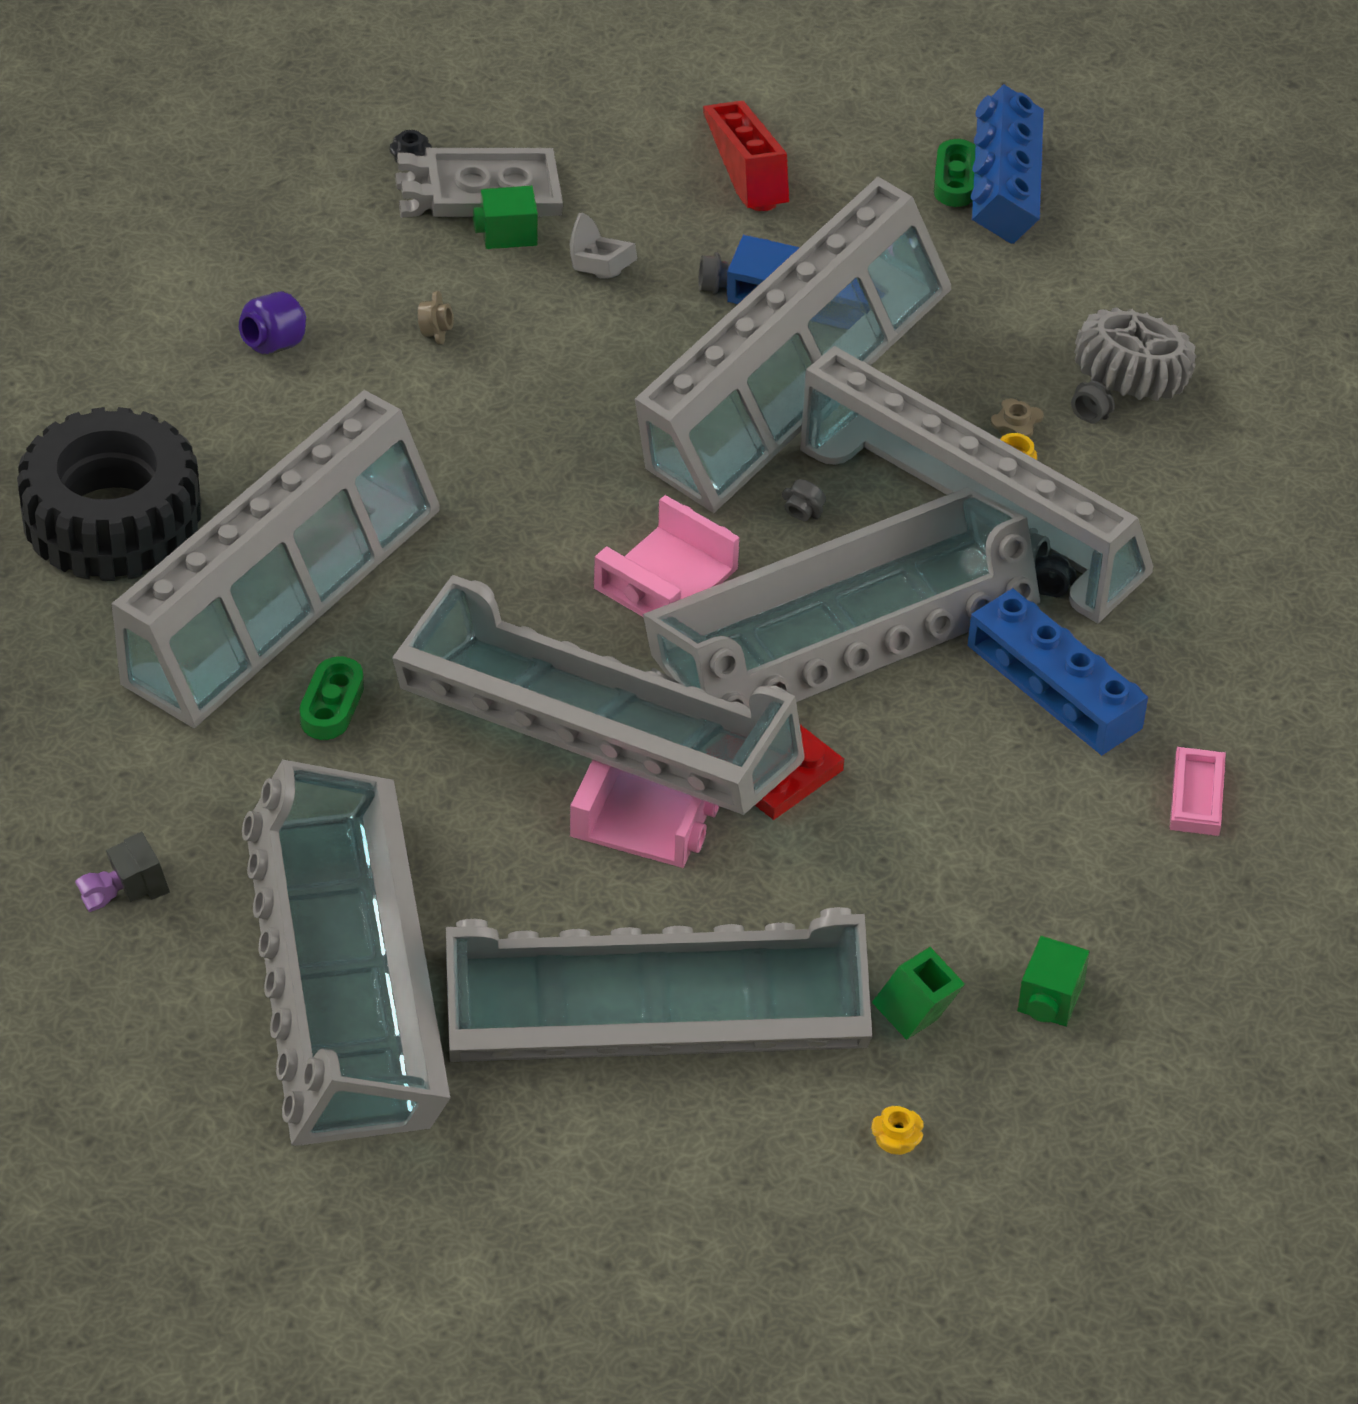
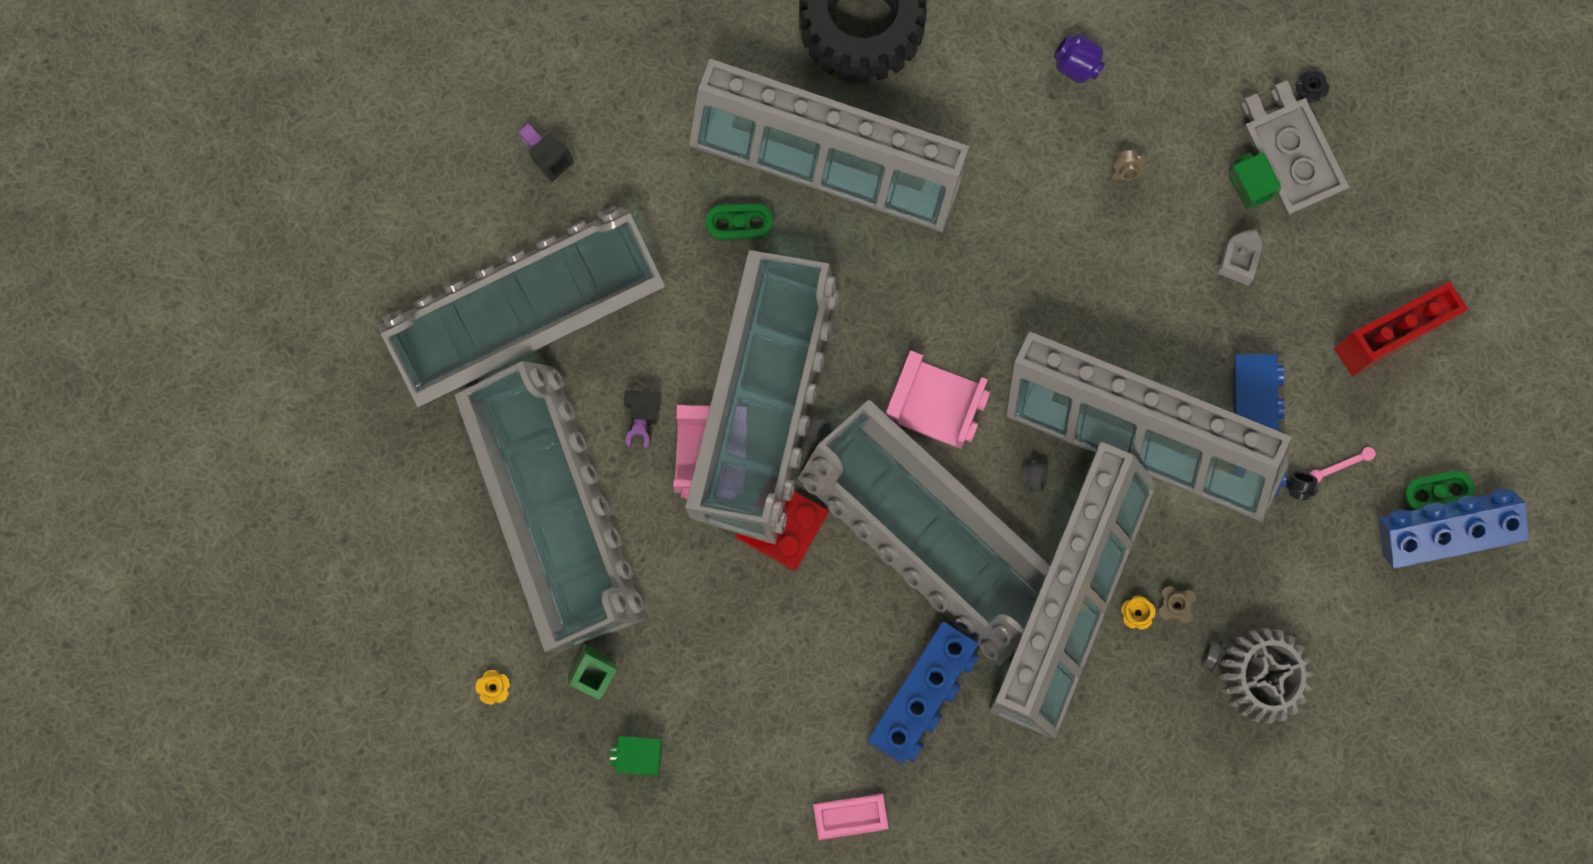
camera: 75 degrees right, 30 degrees up
dark grey plate [698,252,729,295] -> none
none -> pearl dark grey piece [624,390,661,450]

